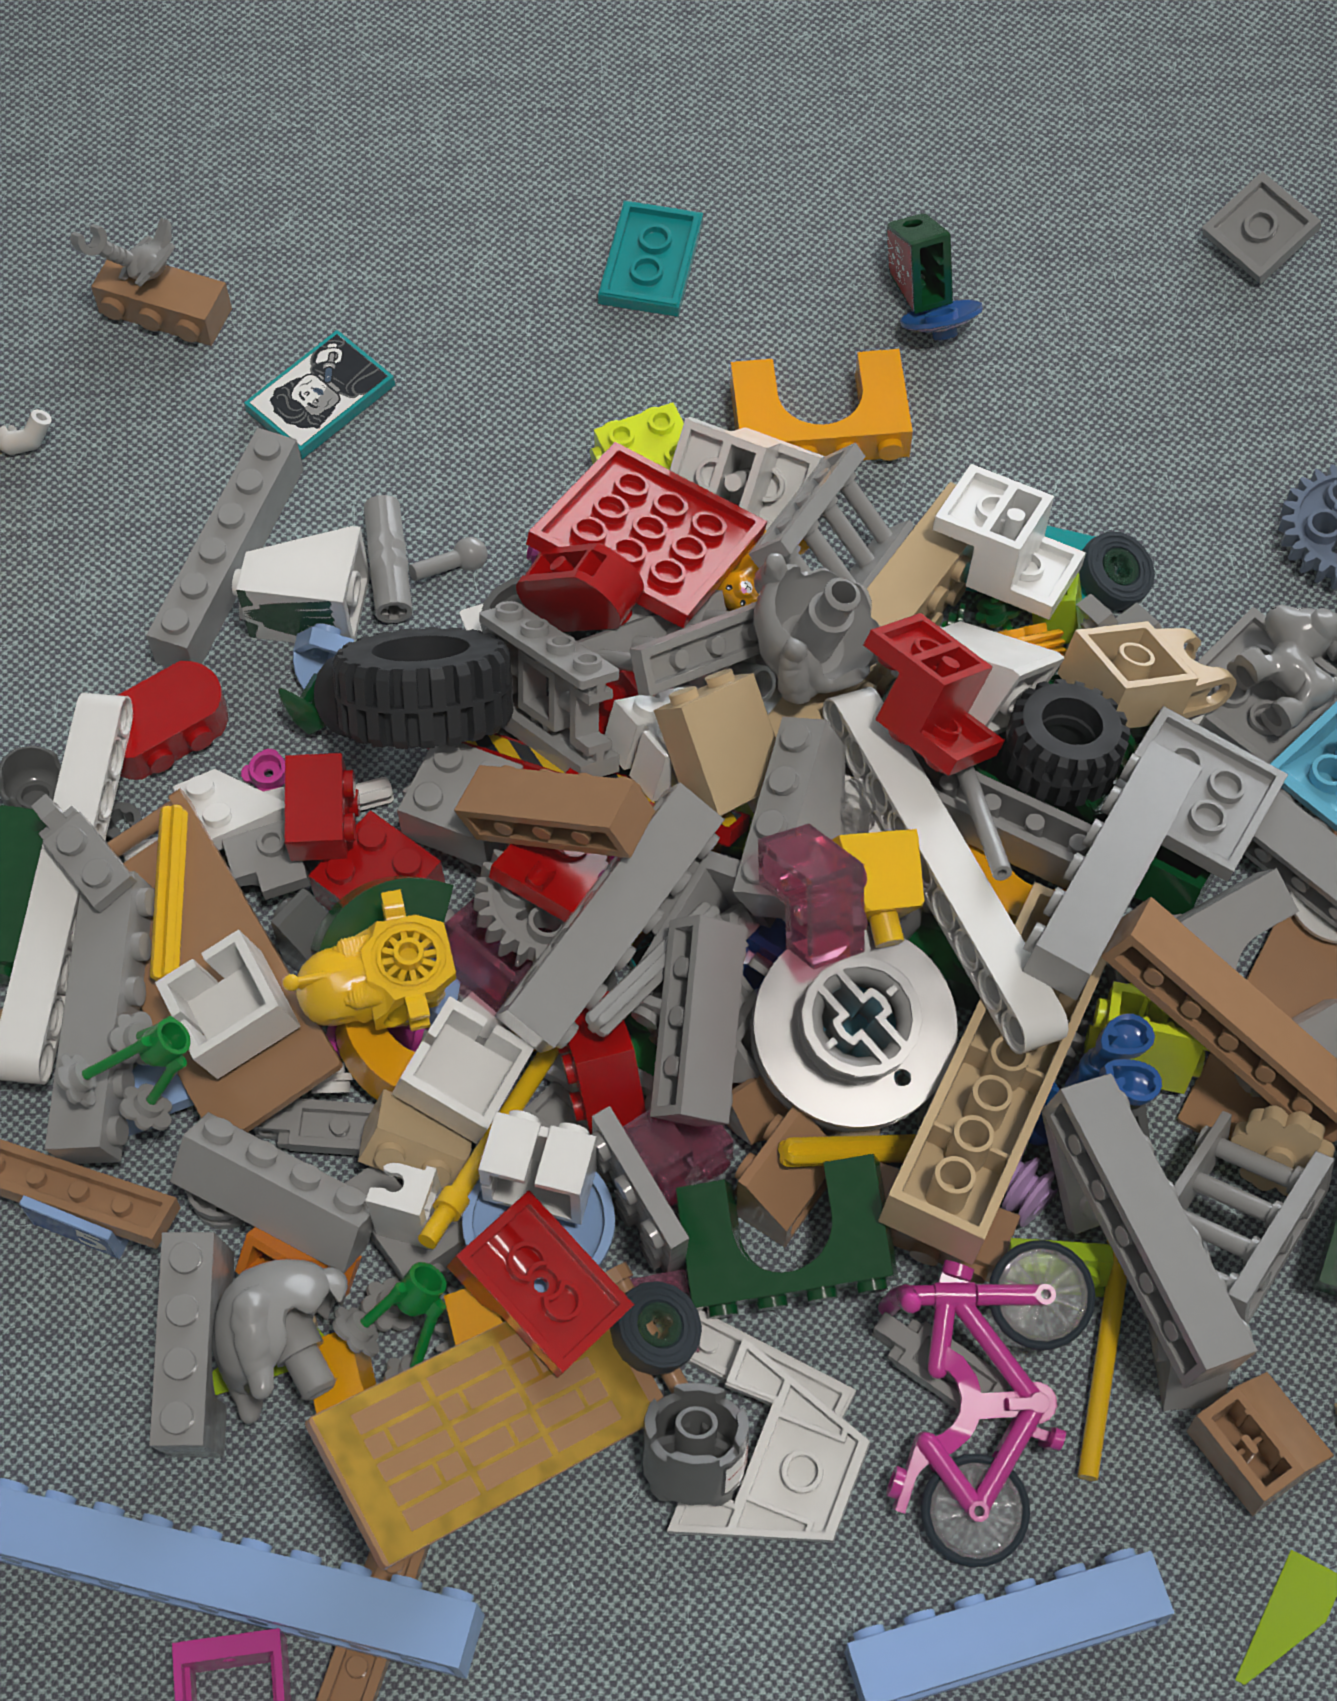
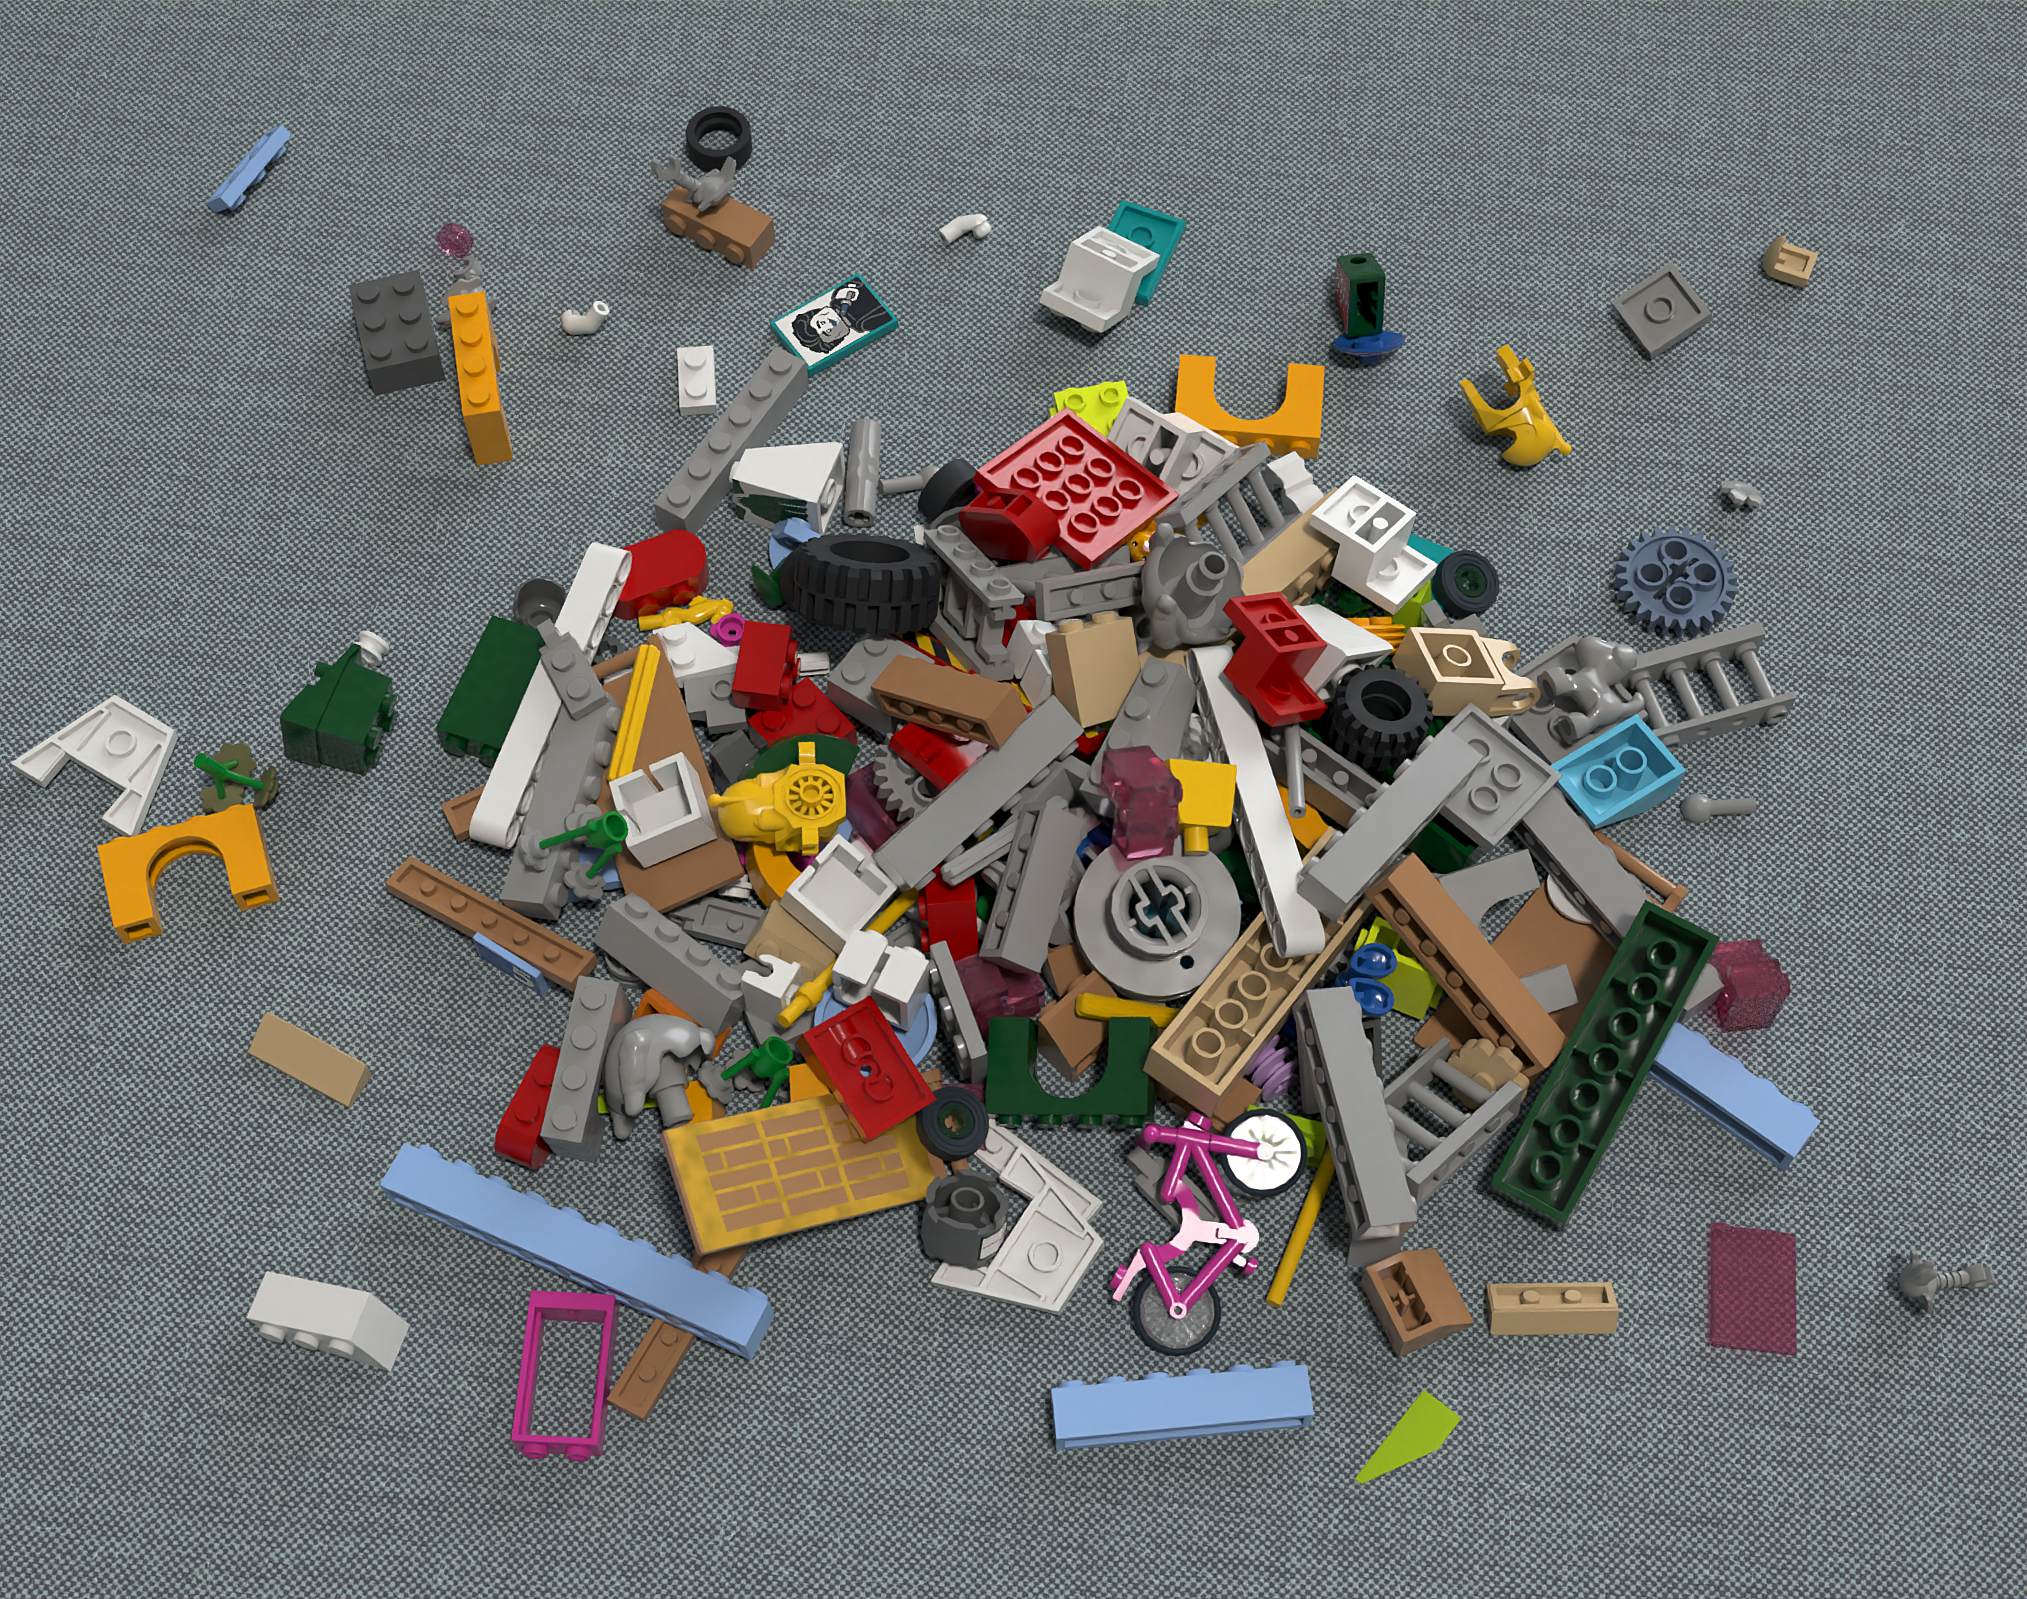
camera: 10 degrees right, 0 degrees up
none -> red brick [494,1044,561,1170]
none -> yellow animal [638,595,734,631]
none -> white plate [677,346,717,416]
none -> black tyre [686,106,753,172]
none -> black tyre [918,459,977,522]
none -> white arm [937,213,991,246]
none -> white bracket [1039,226,1161,333]
none -> white leg [1263,451,1324,515]
none -> yellow helmet [1459,344,1572,466]

